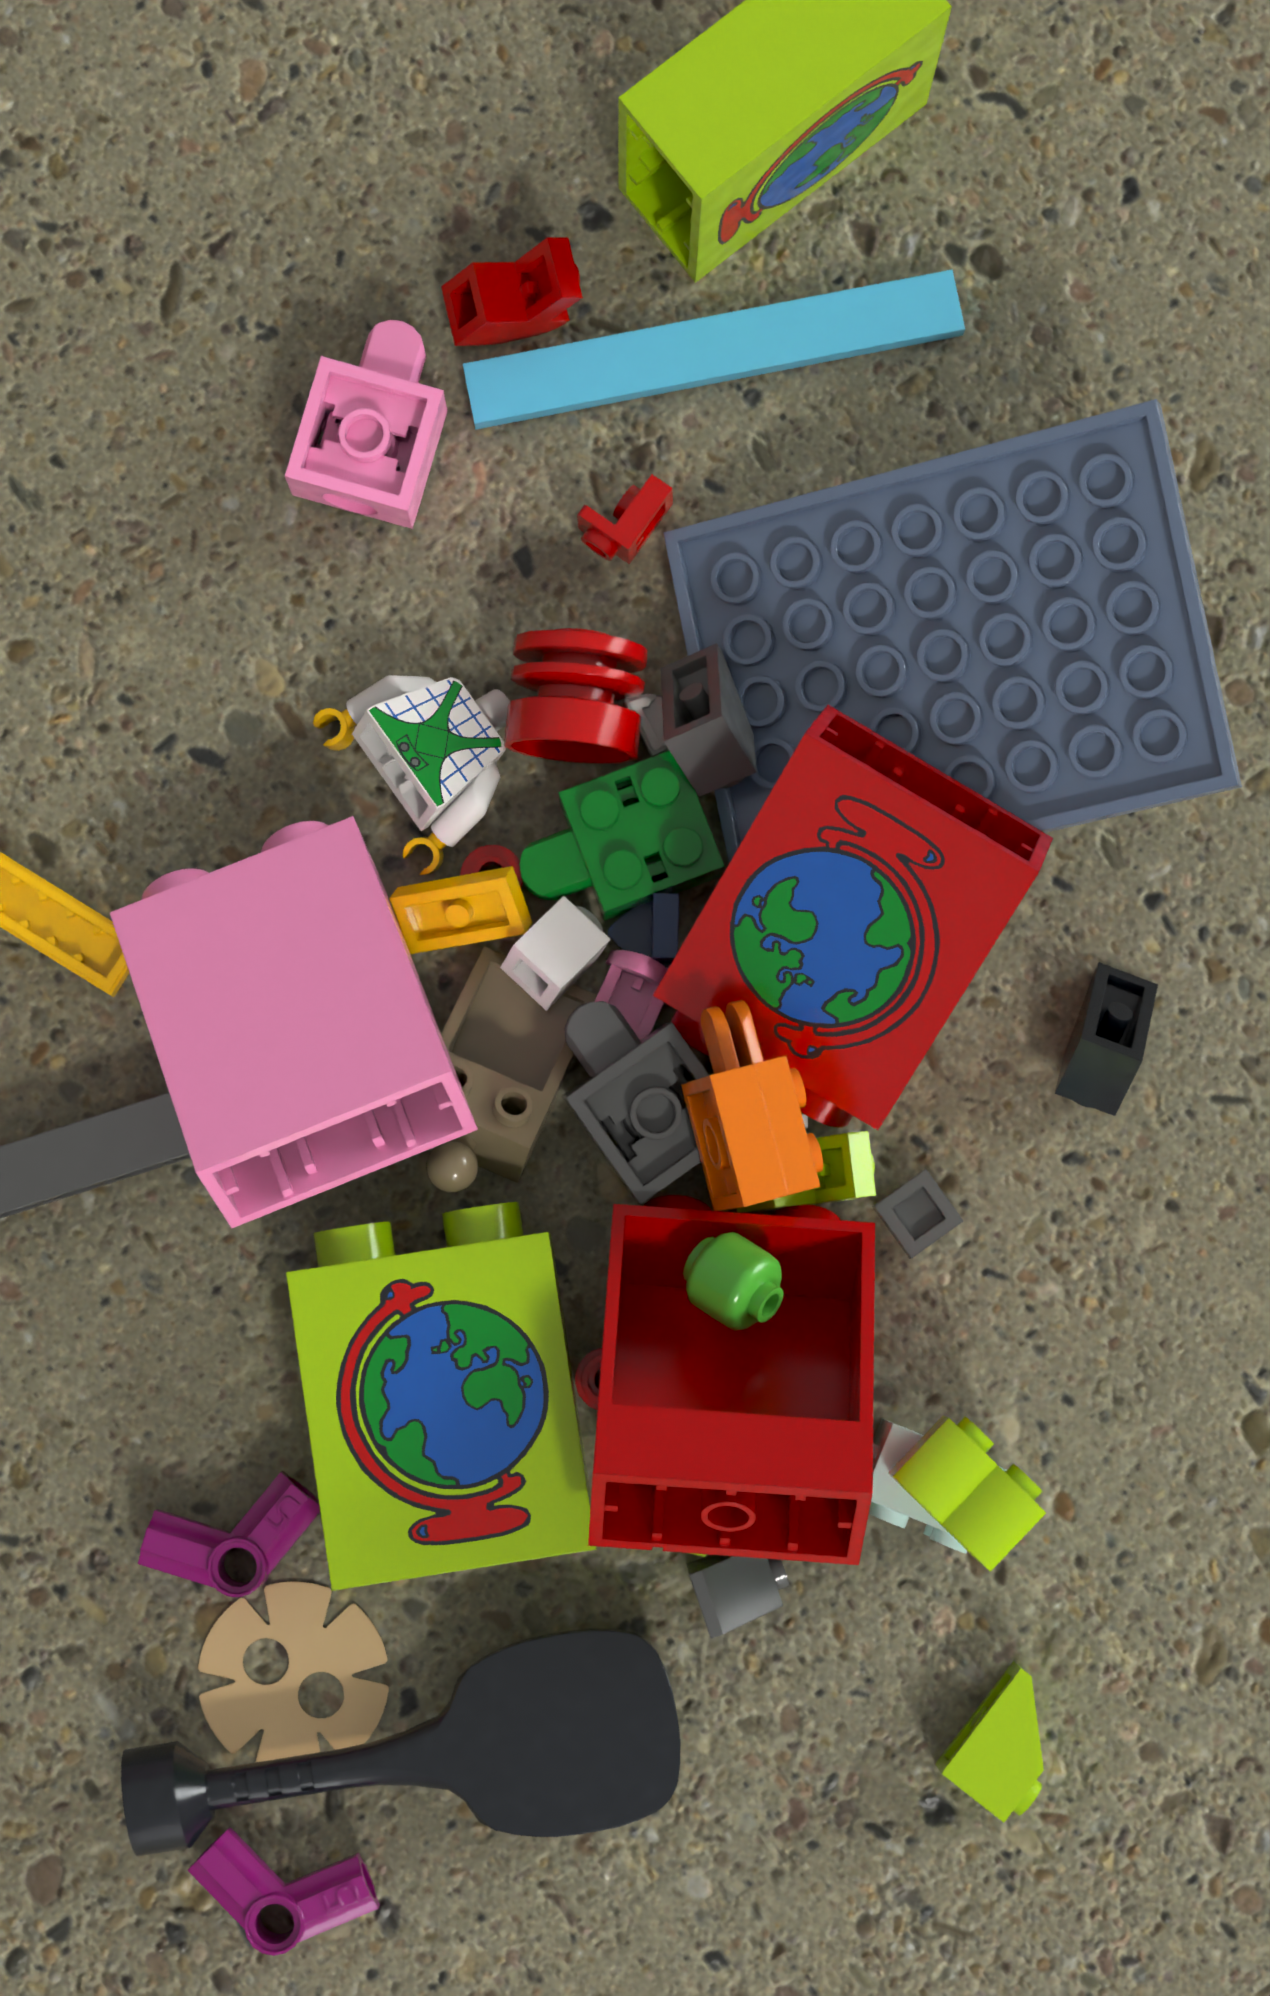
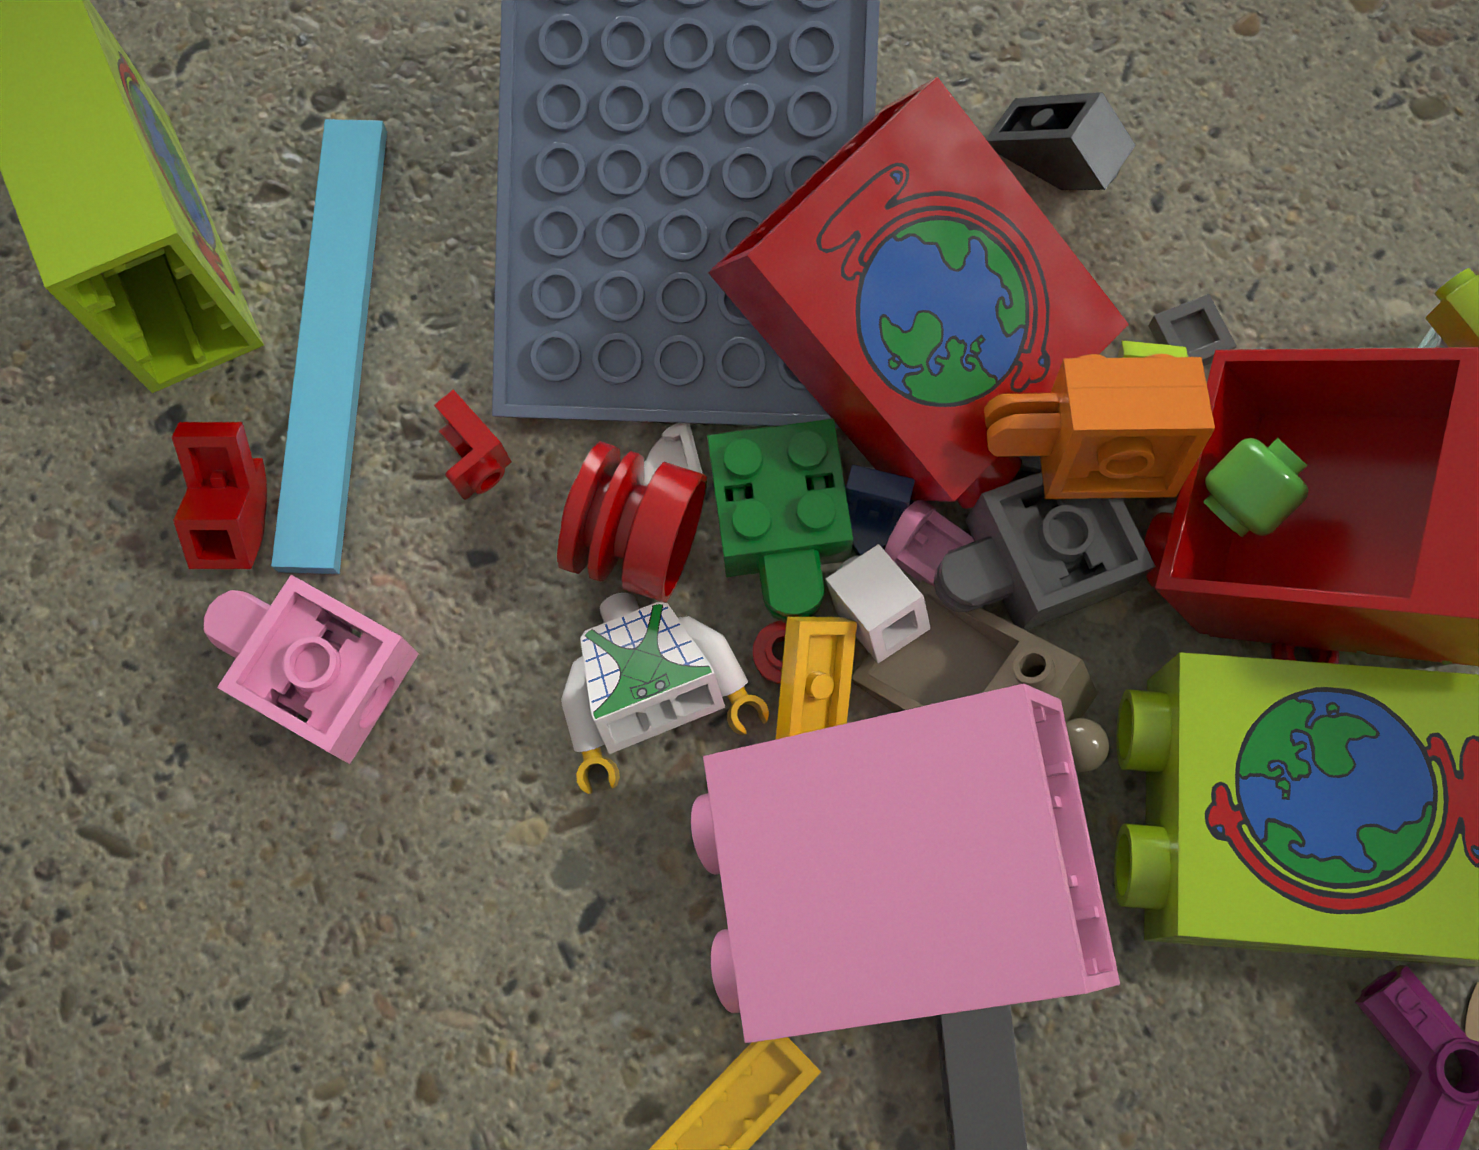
camera: 70 degrees left, 10 degrees down
dark grey slope [661,643,757,797] -> none

